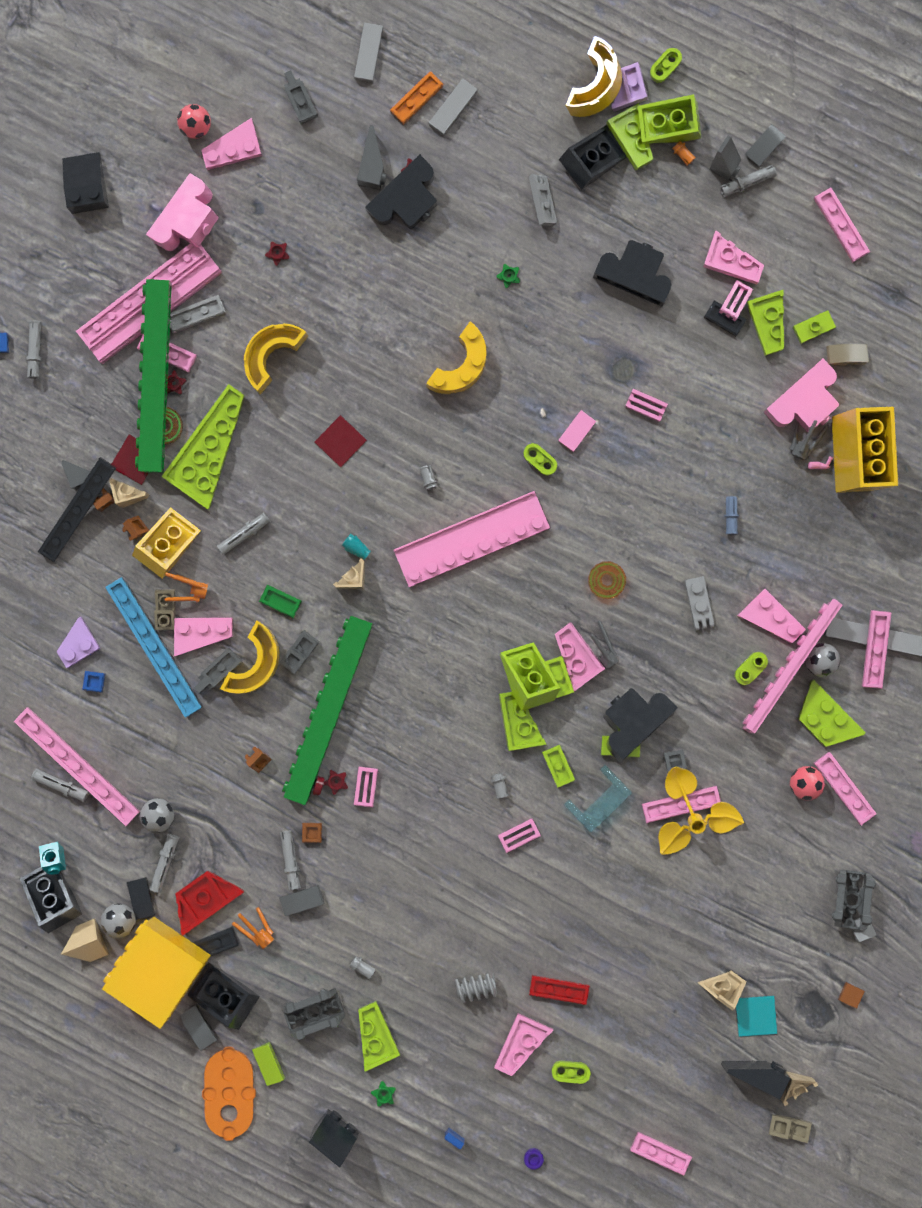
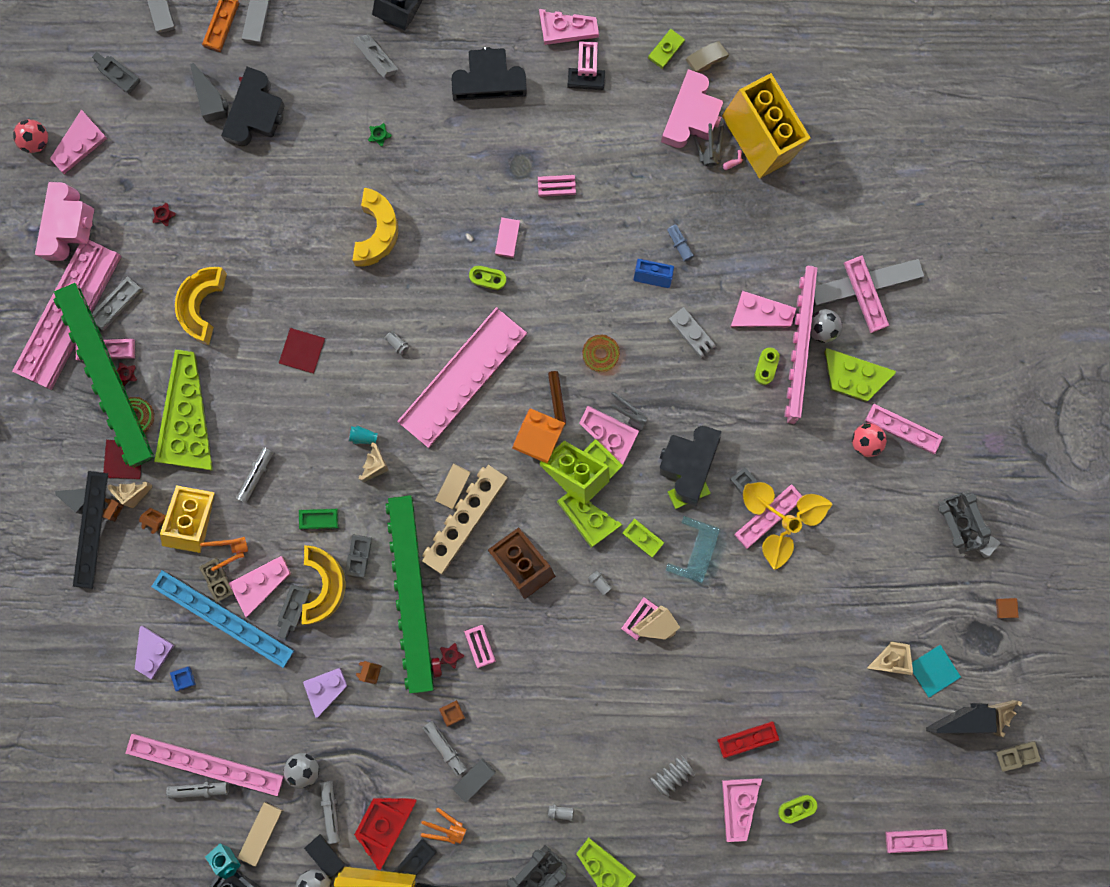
camera: 35 degrees left, 5 degrees down
lime wing [747,289,784,356] -> none
none -> tan tile [238,802,283,867]
none -> lavender wing [303,668,347,718]
none -> tan brick [422,465,508,575]
none -> tan slope [435,464,470,509]
none -> reddish brown slope [488,527,556,600]
none -> orange slope [512,408,565,464]
none -> reddish brown axle [548,371,566,426]
none -> tan slope [631,606,680,639]
none -> blue slope [633,259,674,288]

